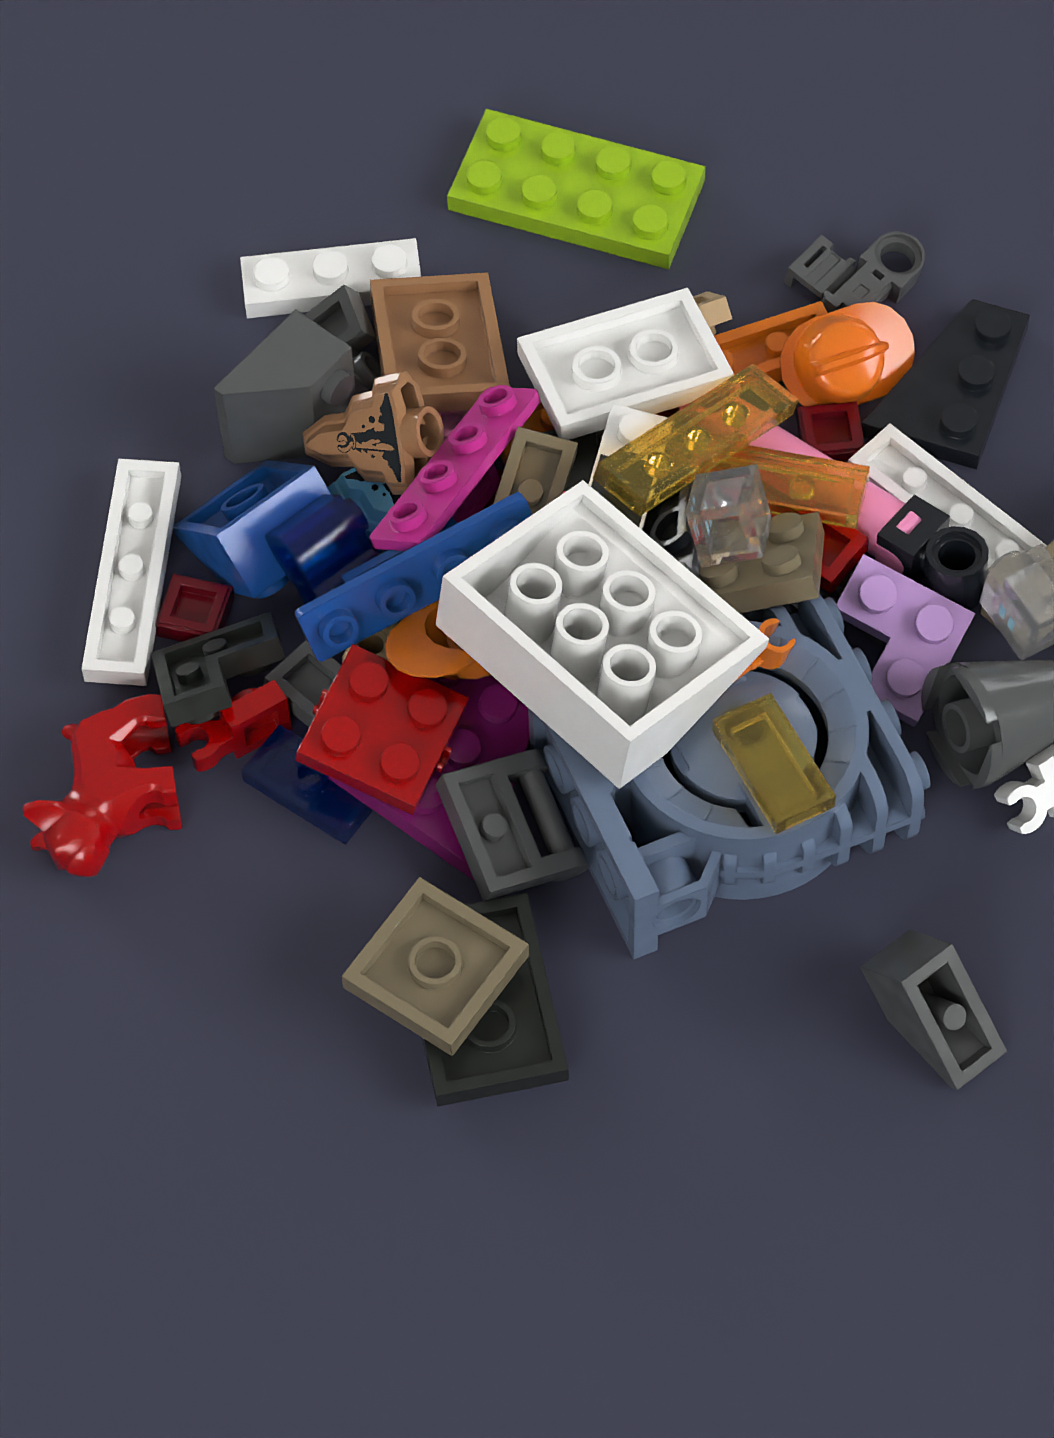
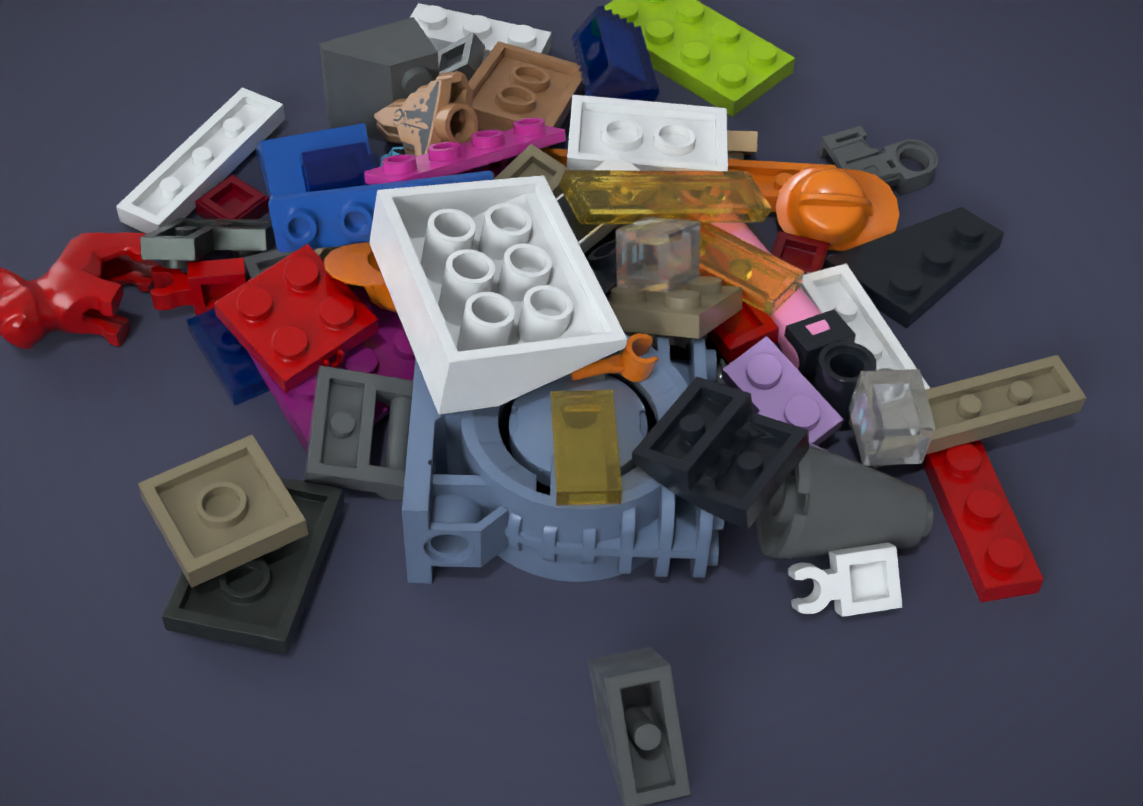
camera: 20 degrees right, 10 degrees down
none -> clear blue brick [571,5,659,102]
none -> black slope [632,377,810,529]

